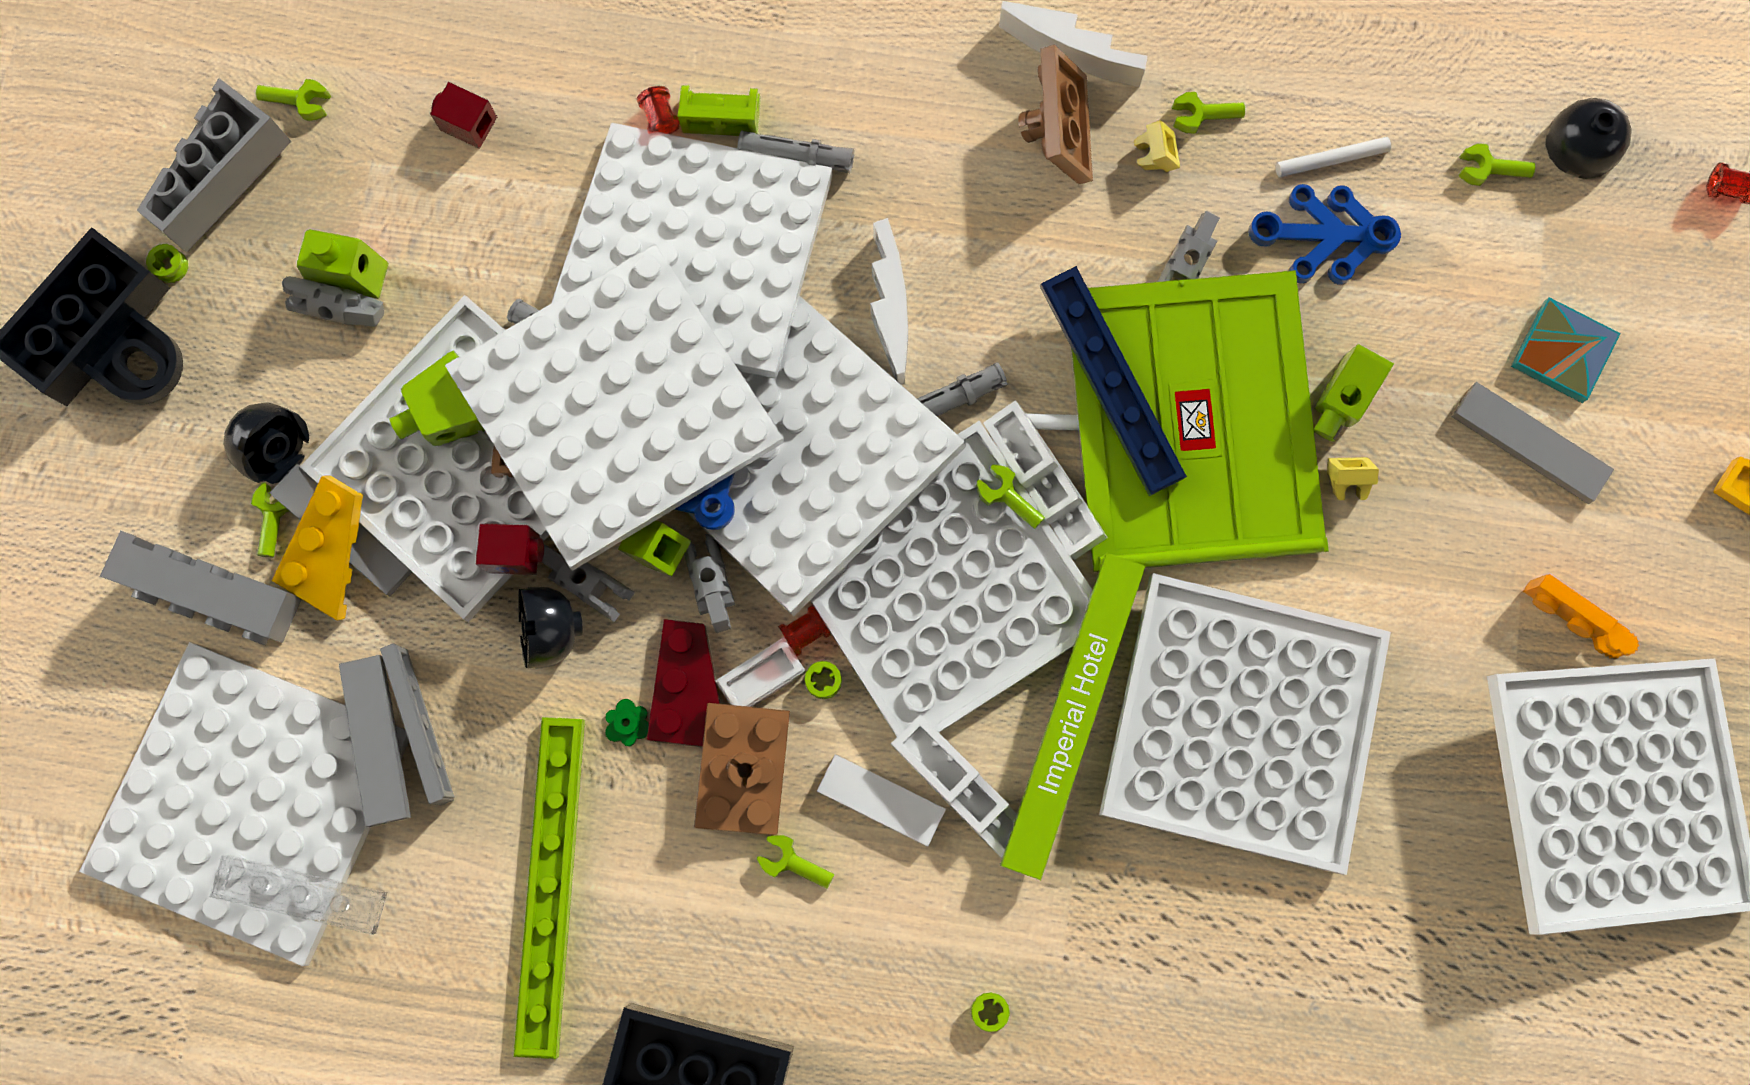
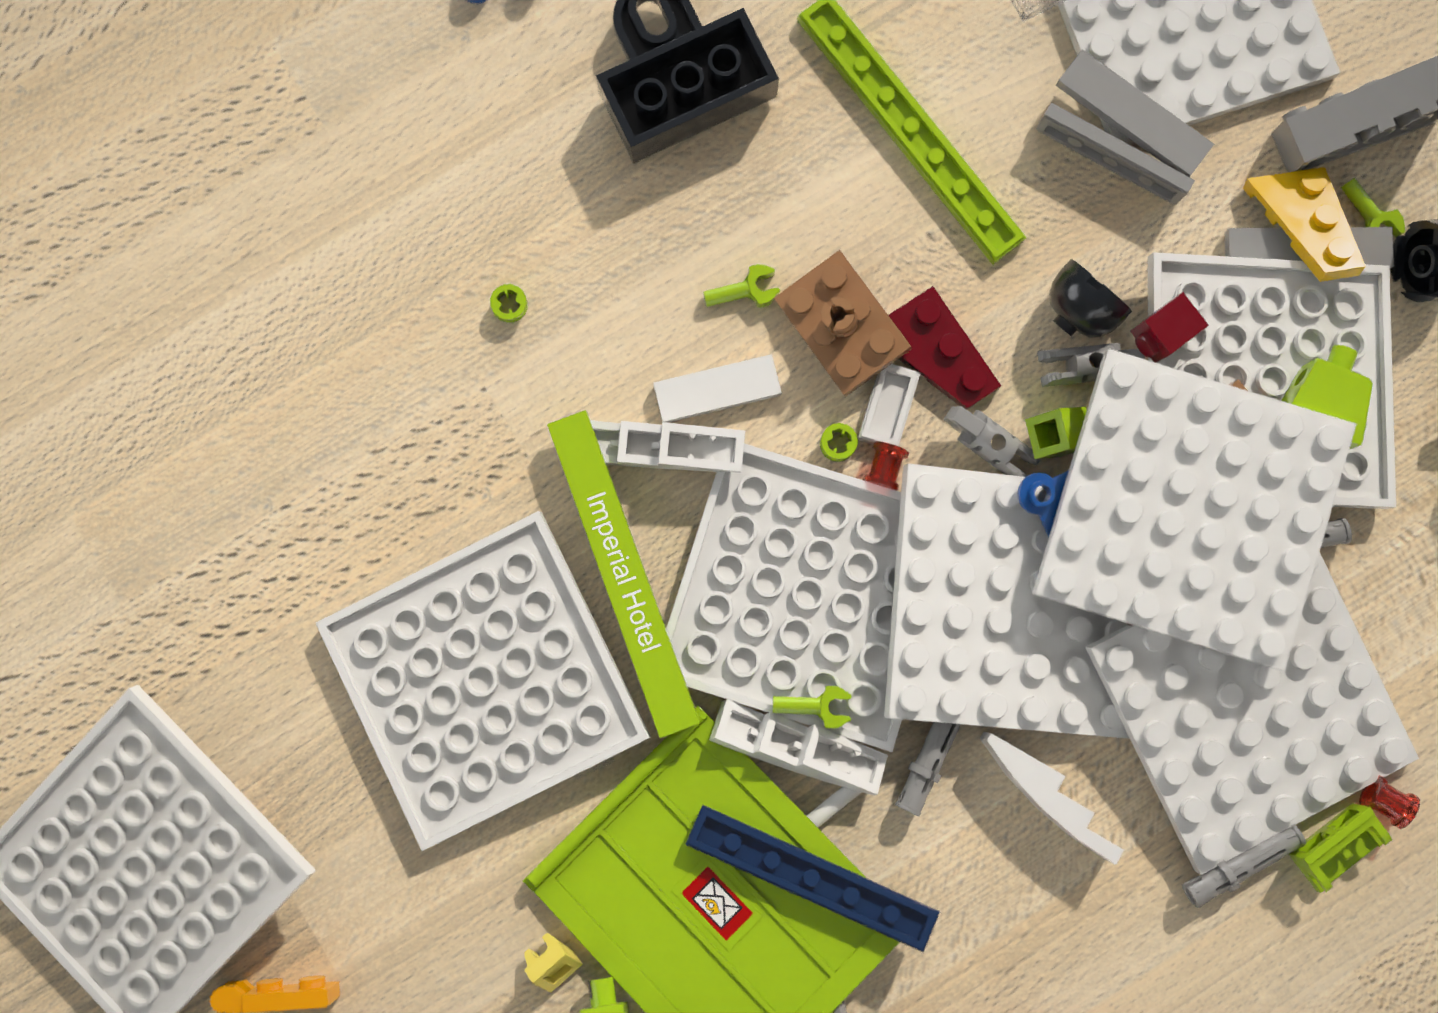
camera: 135 degrees right, 5 degrees up
green plant [605,699,649,746] -> none

